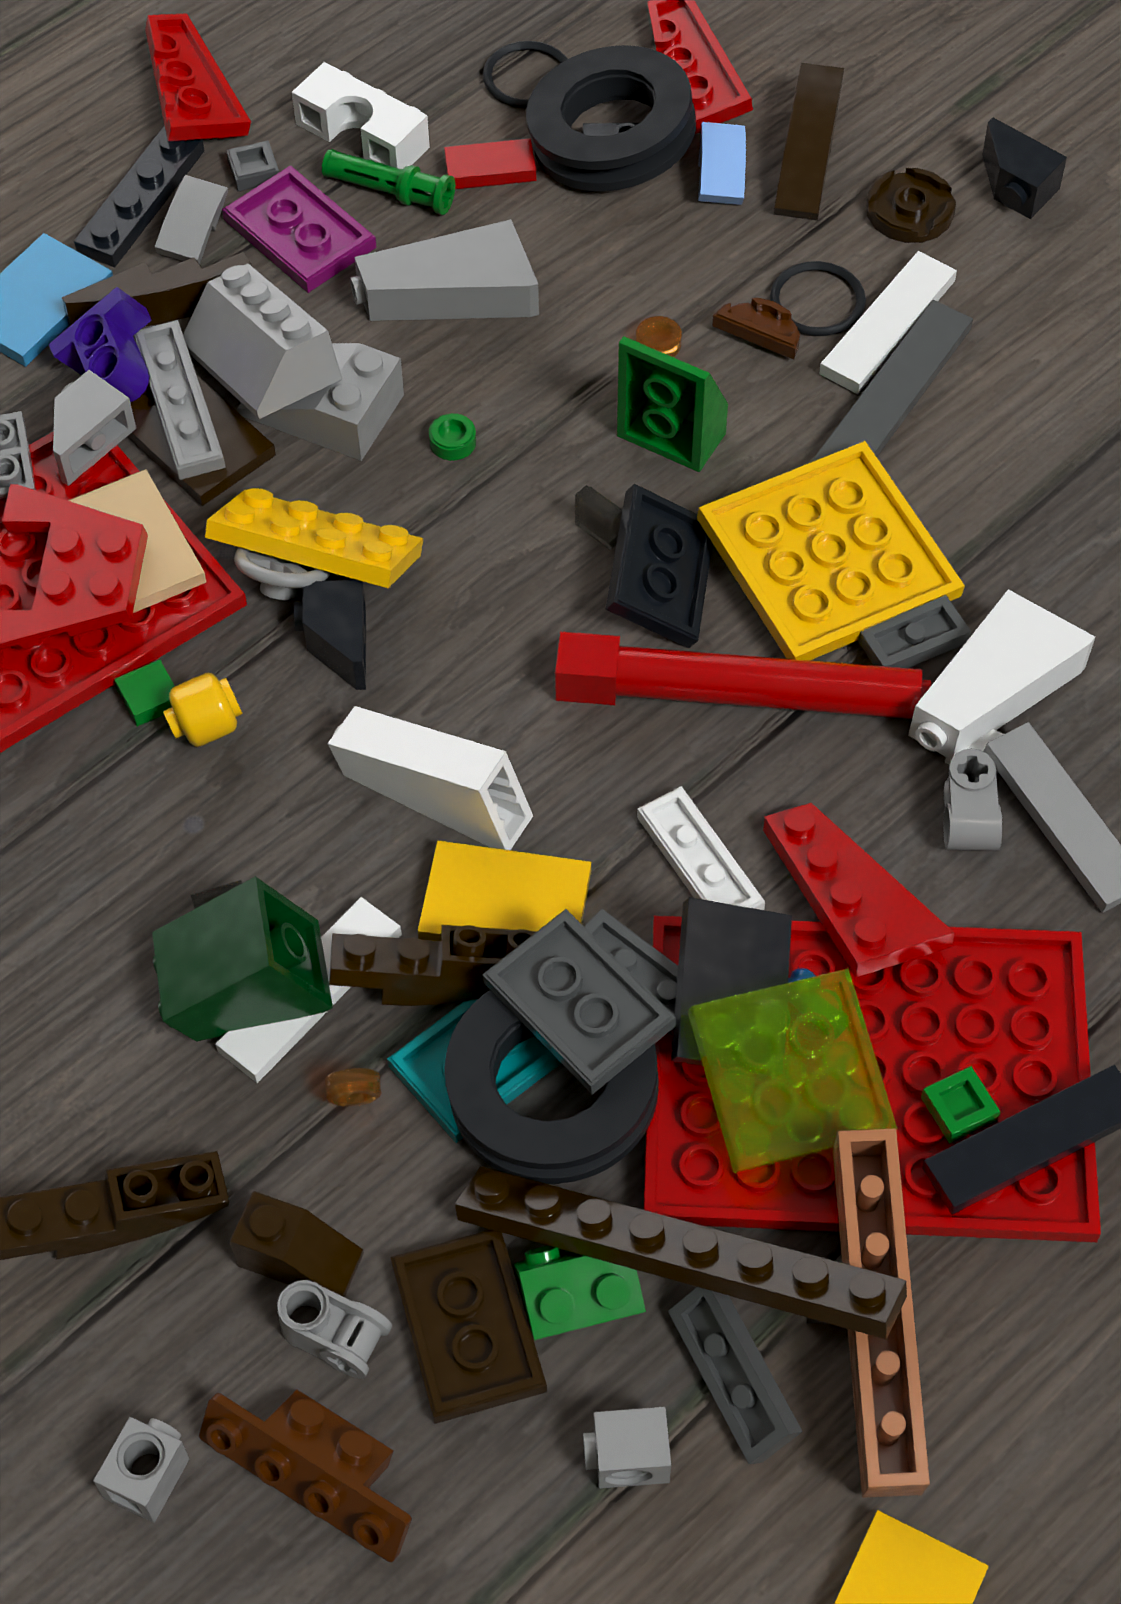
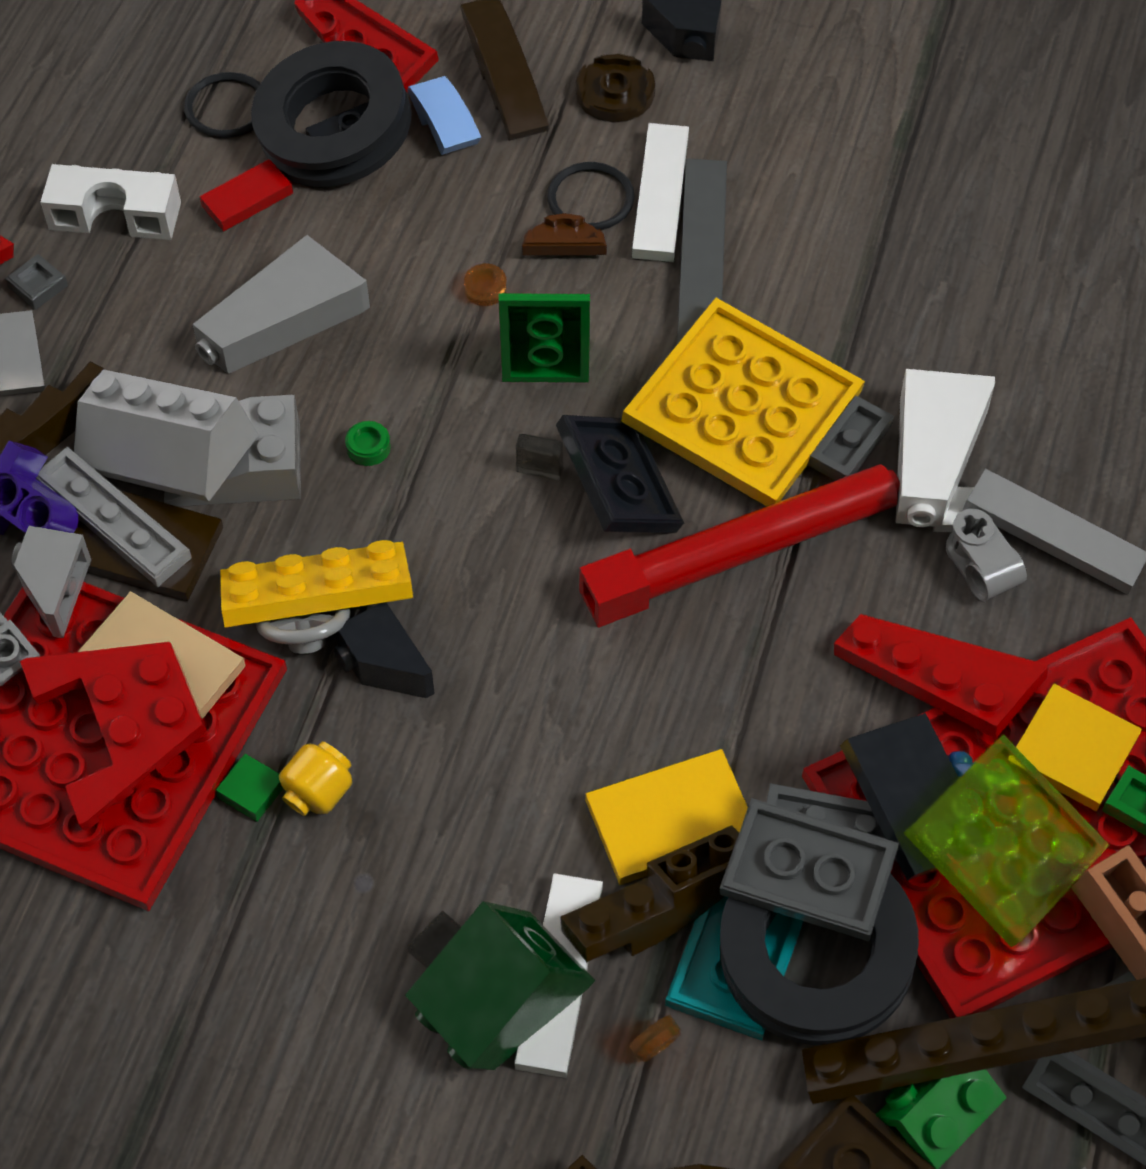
camera: 30 degrees left, 0 degrees up
magenta tile [222,165,377,293] -> none
green pin [322,149,456,215] -> none
white slope [328,706,533,850] -> none
white tile [637,786,765,910] -> none
none -> yellow tile [1008,684,1142,811]

